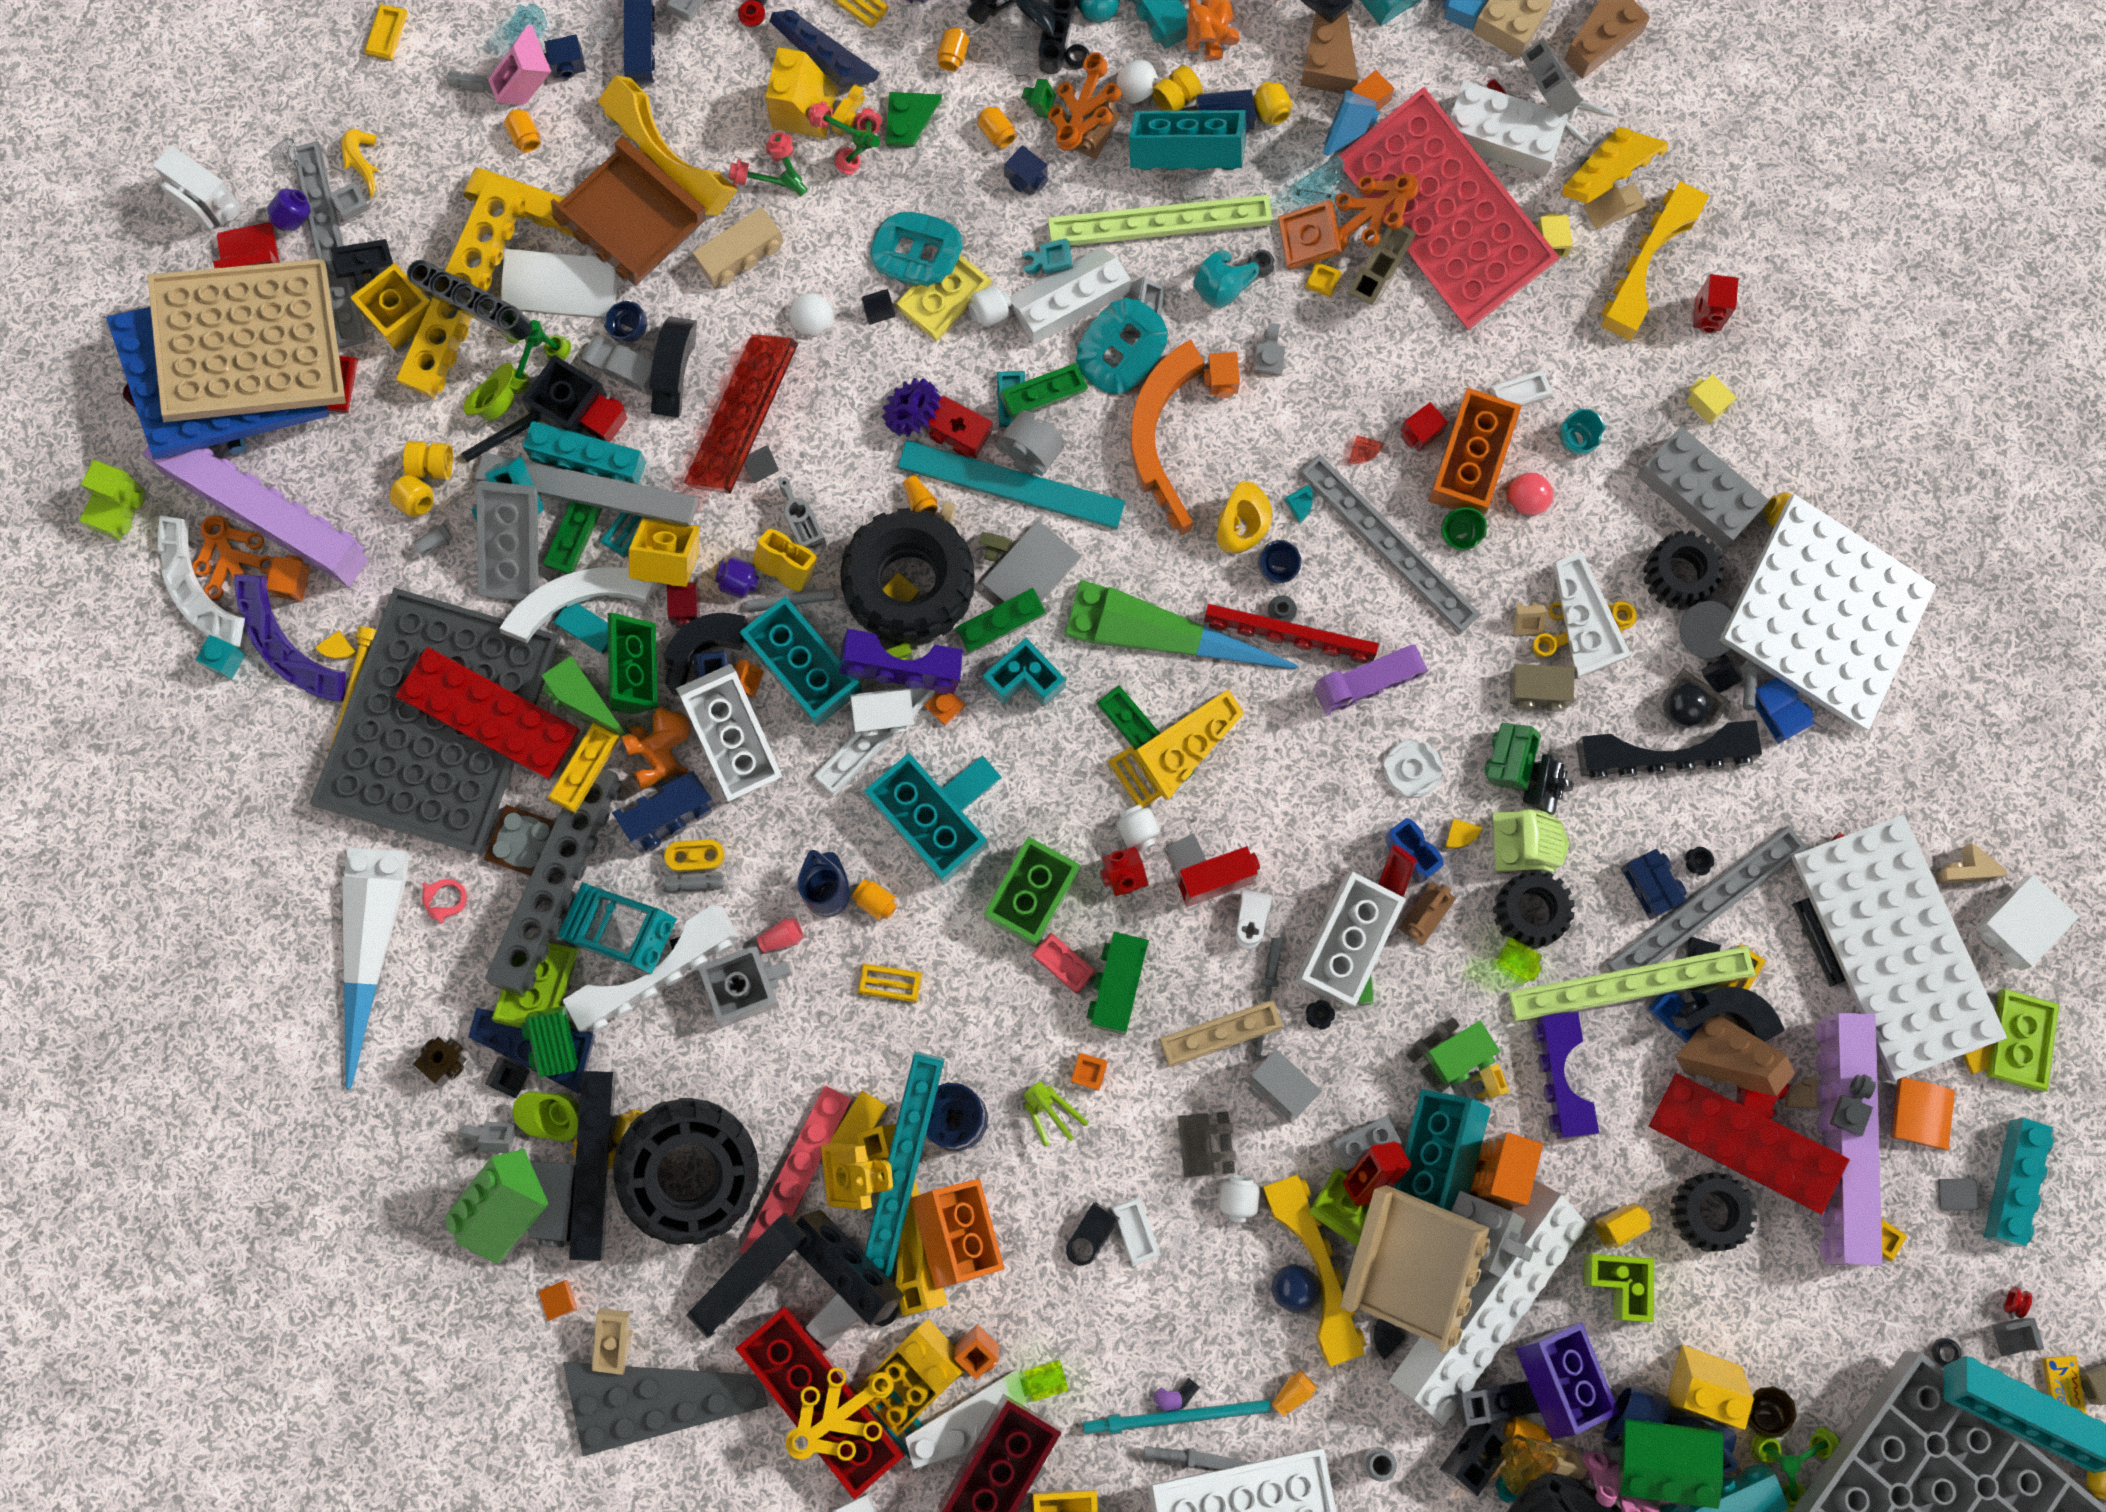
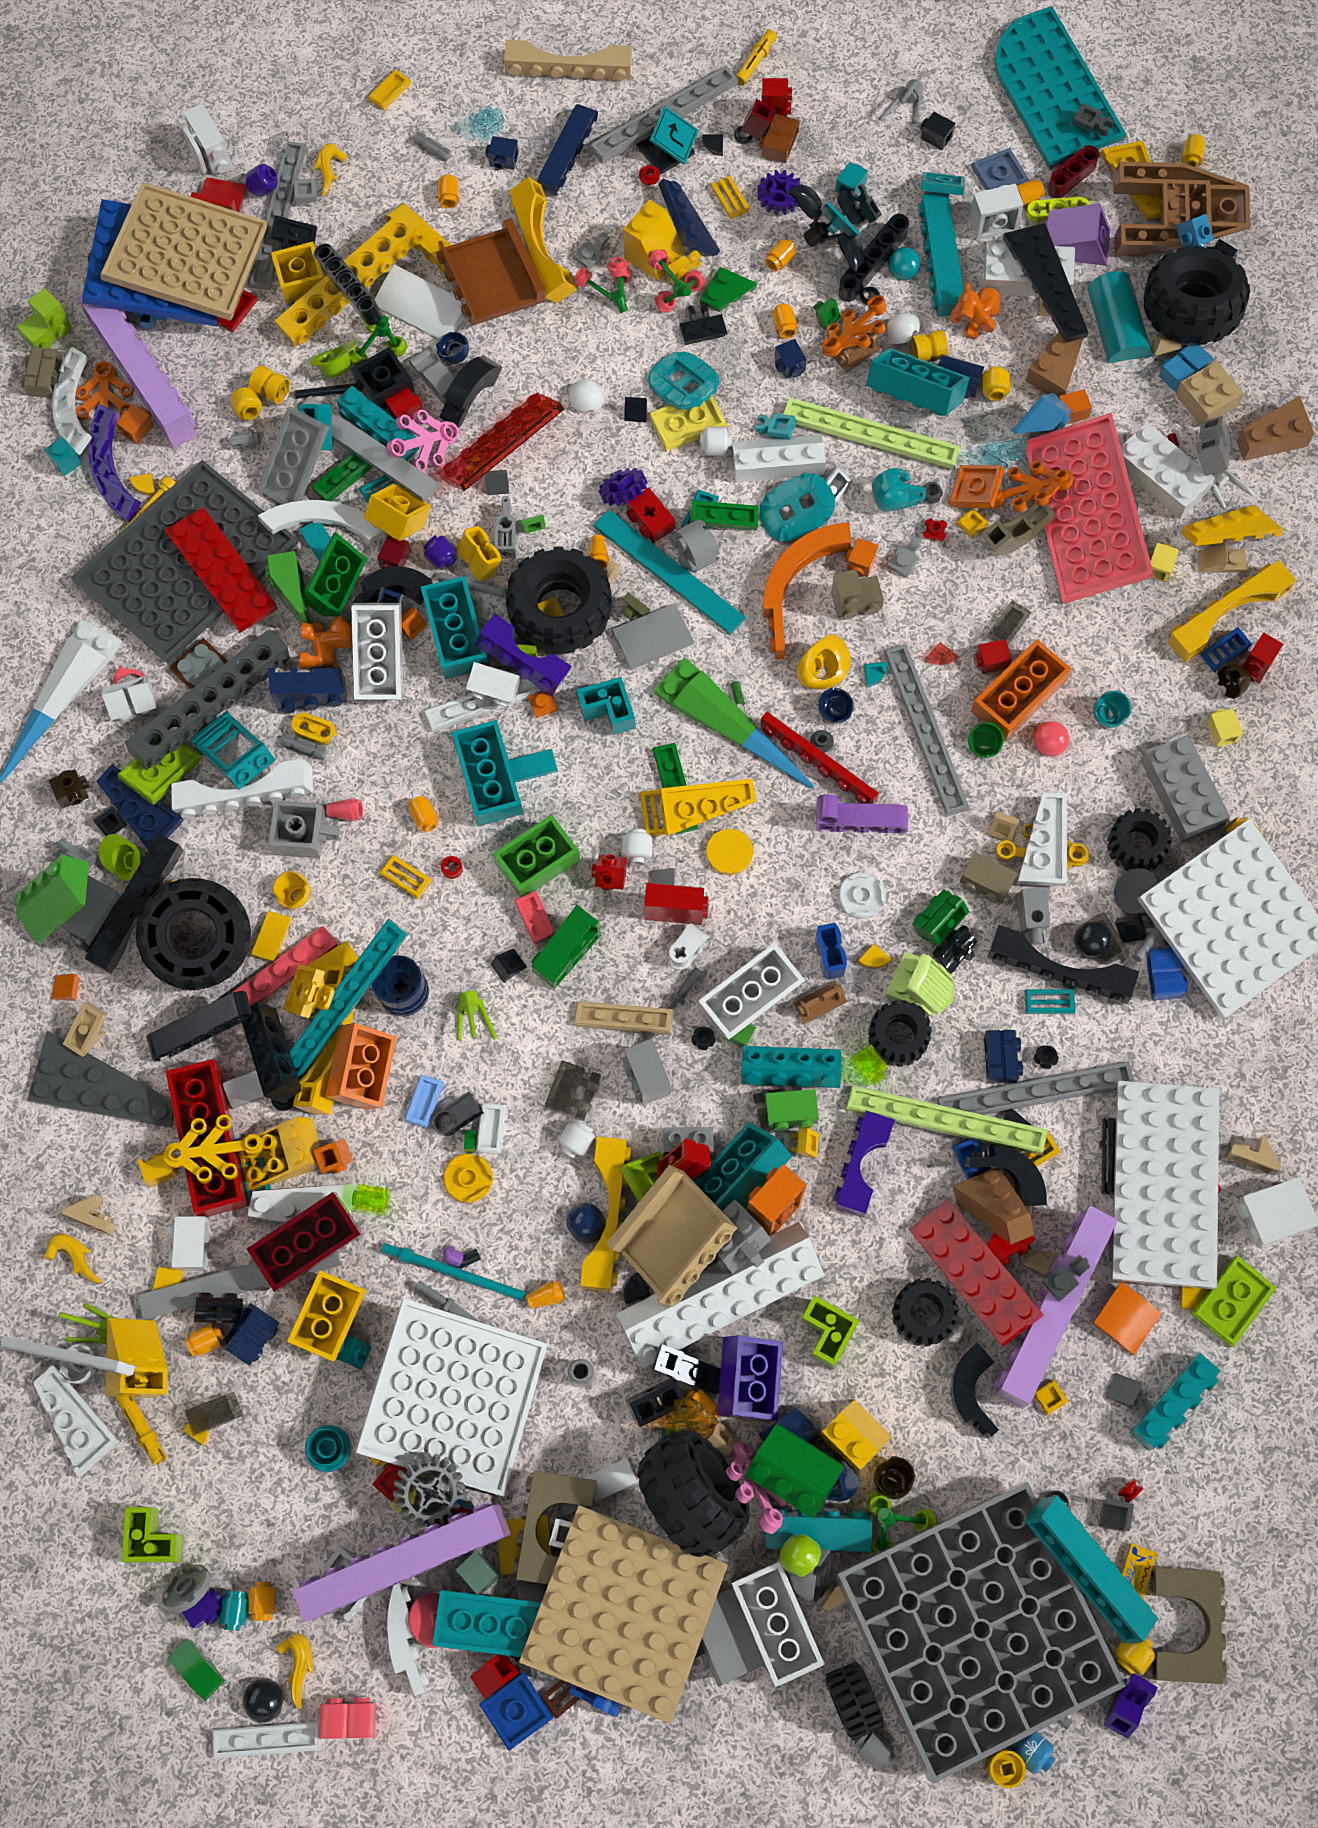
camera: 30 degrees right, 5 degrees down
bright pink slope [488,25,551,105] -> none
green brick [522,1006,578,1078] -> none
yellow tile [548,723,620,814] -> none
tan brick [692,207,784,288] -> none
dark blue helmet [798,850,850,917] -> none
green plate [956,587,1047,653] -> none
orange plate [1070,1052,1108,1091] -> none
red tile [1378,845,1417,897] -> none
white tile [1489,369,1553,406] -> none
yellow brick [1592,1203,1652,1249] -> none
none -> dark tan brick [21,347,62,398]
none -> white piece [102,675,157,721]
none -> yellow brick [137,1153,180,1187]
none -> yellow tile [251,911,292,962]
none -> yellow hair [272,870,311,910]
none -> bright pink plant [386,409,459,472]
none -> light blue tile [404,1075,444,1129]
none -> red bush [441,856,463,879]
none -> yellow tile [443,1153,493,1203]
none -> green tile [464,1129,477,1154]
none -> black slope [490,948,527,983]
none -> bright green slope [520,514,546,534]
none -> light grey plate [573,232,611,271]
none -> black hinge [679,302,727,345]
none -> yellow tile [706,828,754,875]
none -> bright green piece [731,677,745,712]
none -> teal brick [741,1046,842,1088]
none -> dark tan brick [831,569,884,619]
none -> red plate [923,518,947,541]
none -> black arch [950,1342,999,1439]
none -> clear smoke tile [986,600,1031,645]
none -> light grey torso [1015,887,1050,945]
none -> teal tile [1024,989,1075,1014]
none -> blue slope [1200,627,1252,672]
none -> dark brown hair [1217,661,1251,699]

